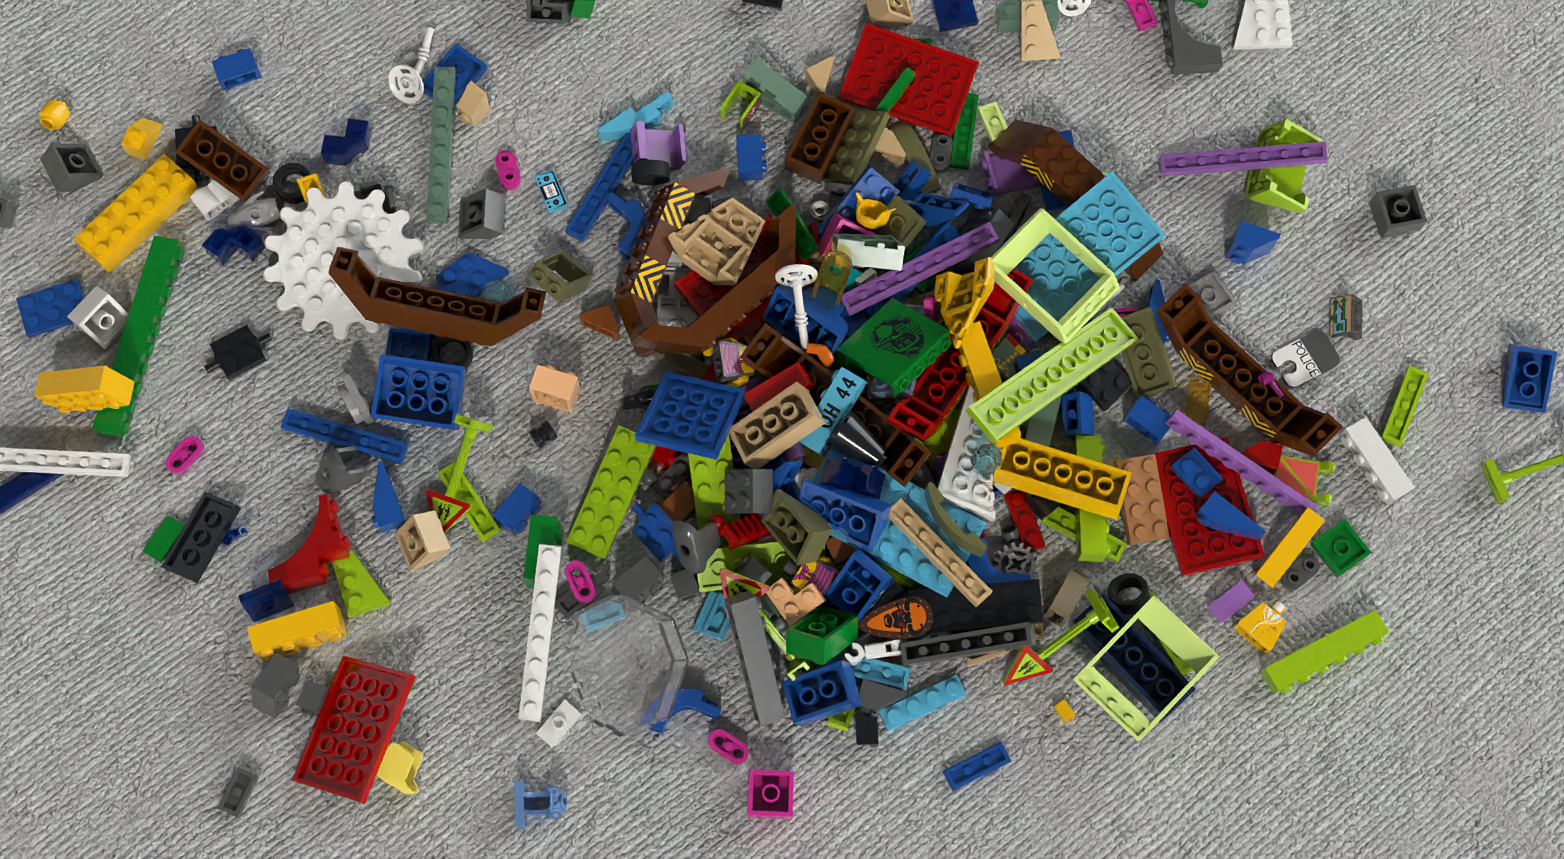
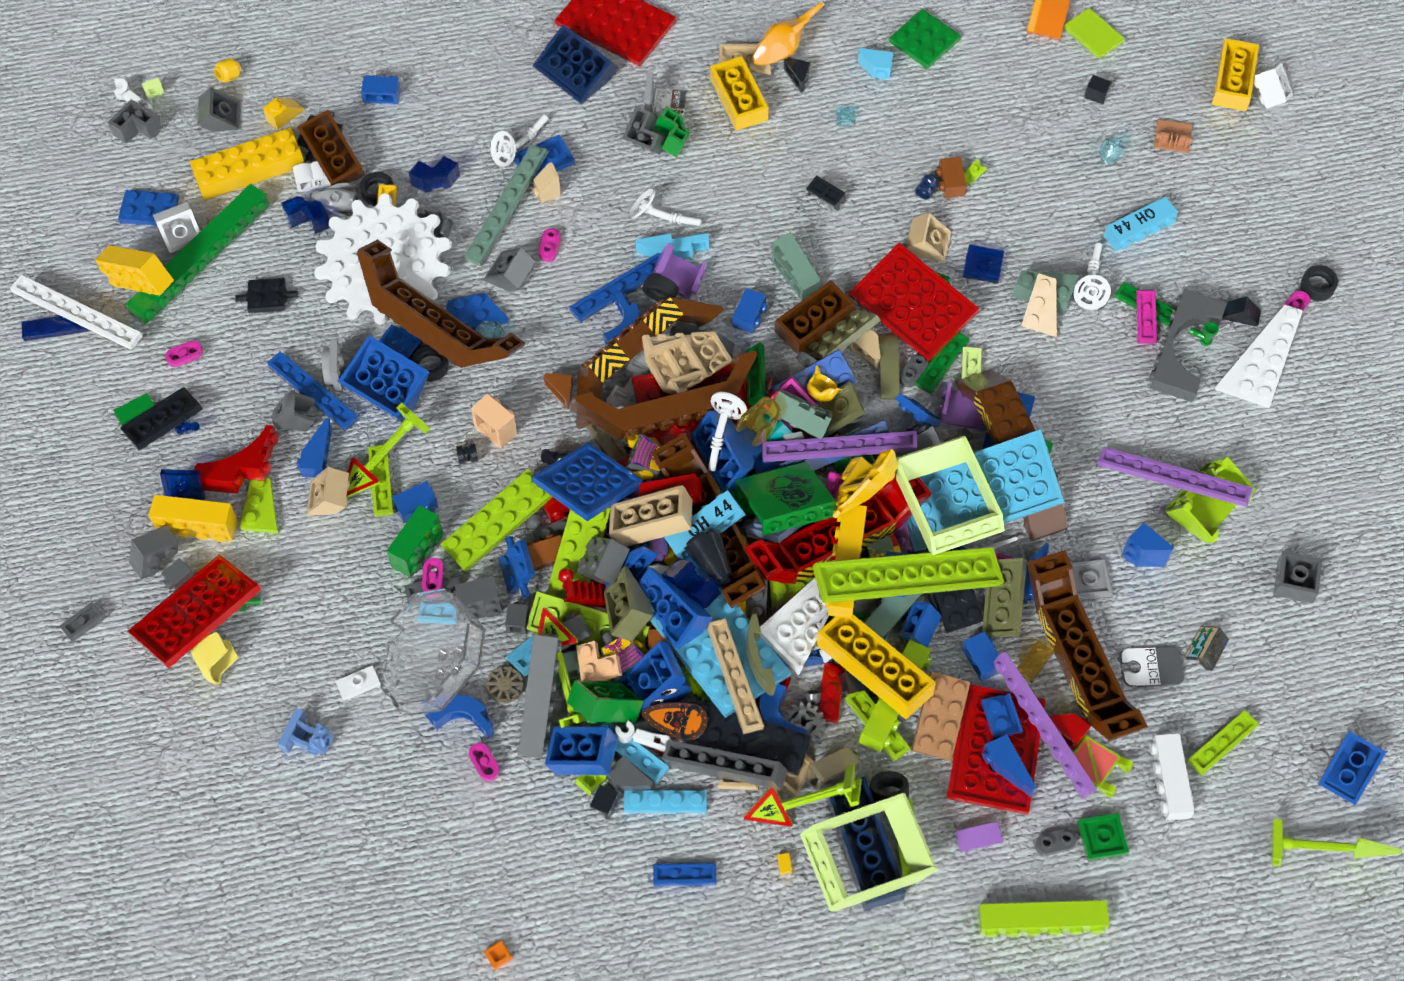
camera: 30 degrees right, 10 degrees down
white plate [518,544,562,722] -> none
olive window [528,249,594,302] -> none
tile [535,170,568,214] -> none
dark grey piece [672,518,721,574] -> none
lime piece [720,80,761,131] -> none
dark pink brick [747,770,794,820] -> none
tan slope [805,56,834,96] -> none
orange arm [806,343,834,367] -> none
white plate [810,201,830,221] -> none
green beam [875,67,916,113] -> none
blue slope [894,160,932,201] -> none
blue slope [910,193,969,227] -> none
clear light blue head [970,444,1002,476] -> none
yellow torso [1233,600,1286,655] -> none
yellow tile [1254,507,1325,588] -> none
magenta hand [1258,372,1284,398] -> none
none -> dark tan wheel [486,667,524,703]
none -> white dish [629,189,702,226]

